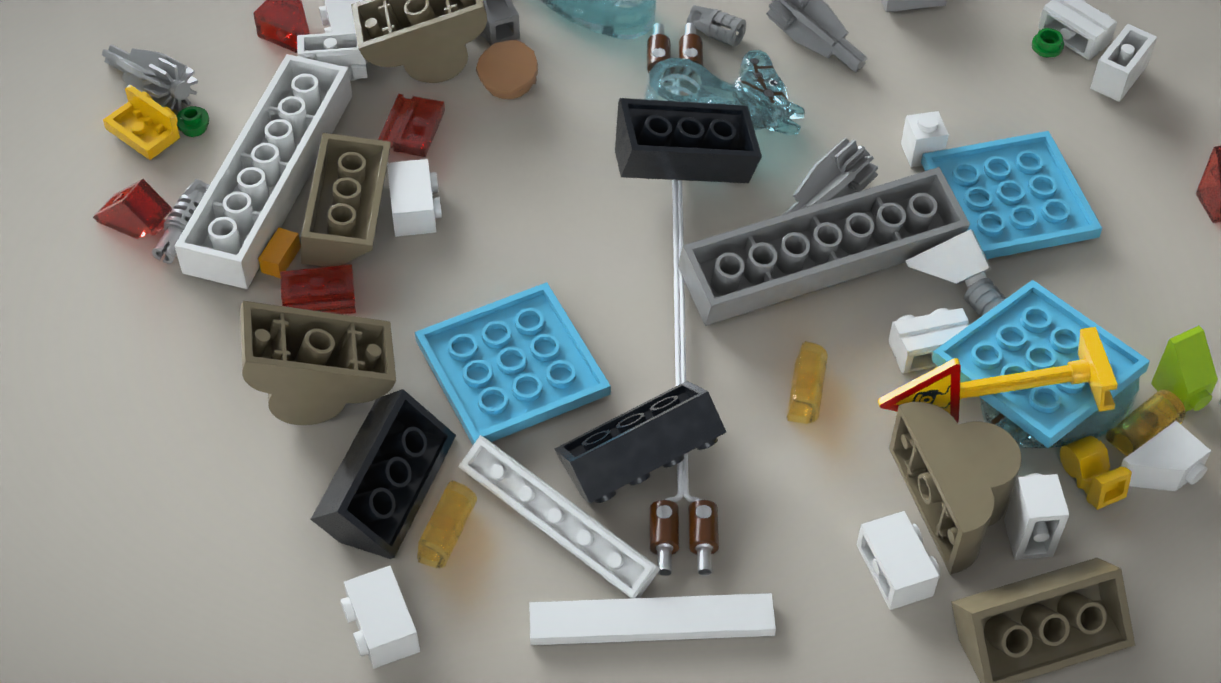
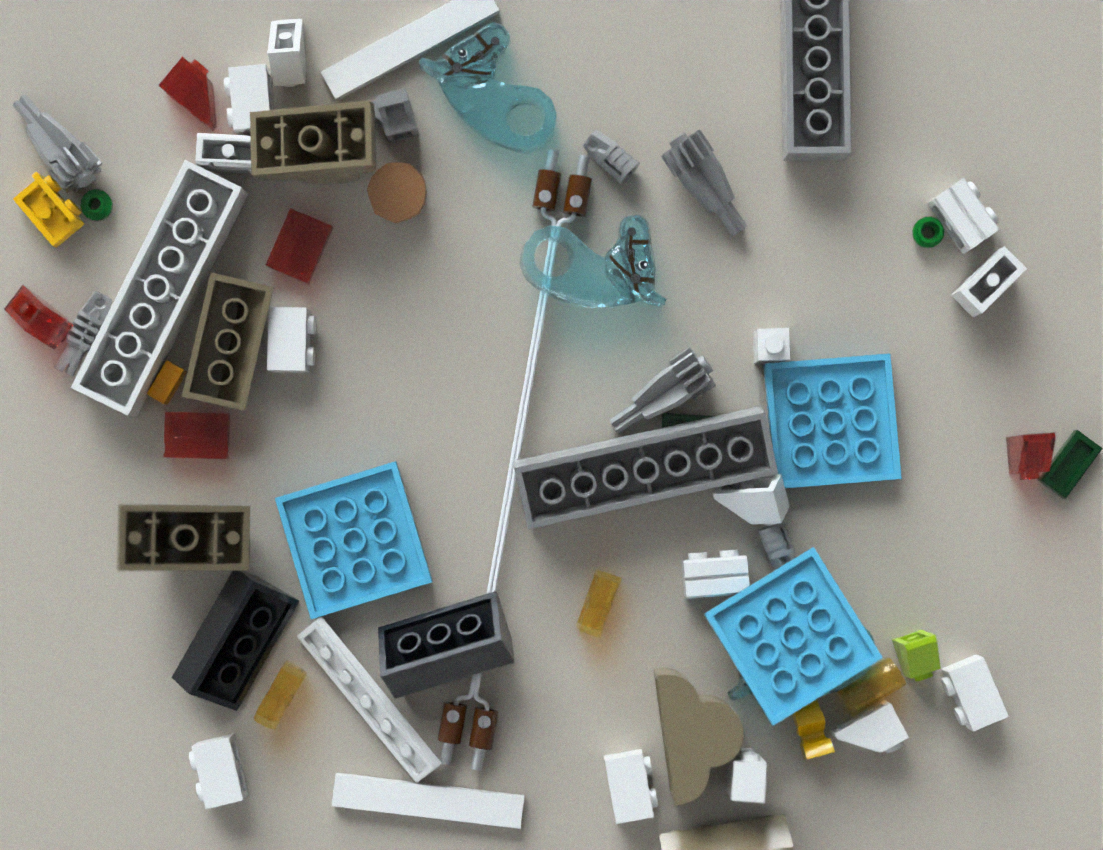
camera: 10 degrees right, 35 degrees up
black slope [615,98,762,183] -> none
yellow piece [878,327,1118,423] -> none

